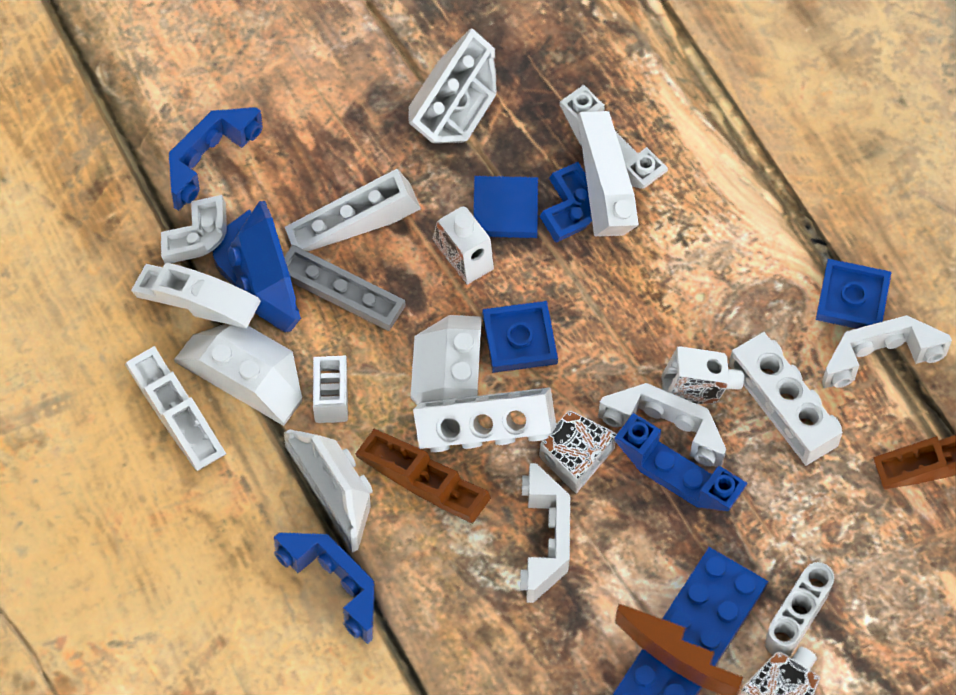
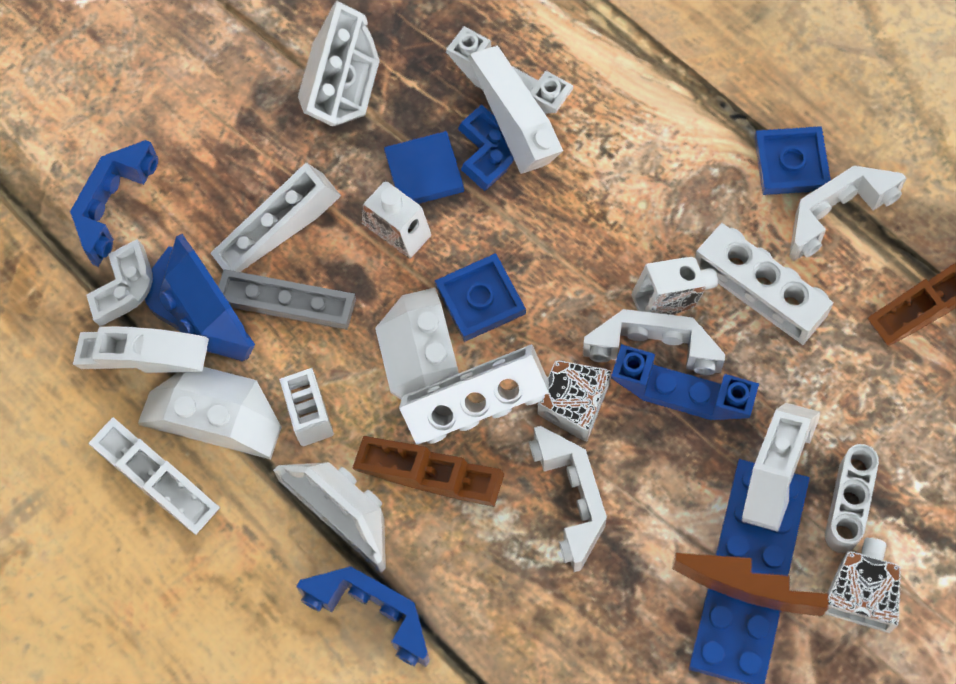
camera: 10 degrees left, 5 degrees up
none -> white slope [742,403,820,532]

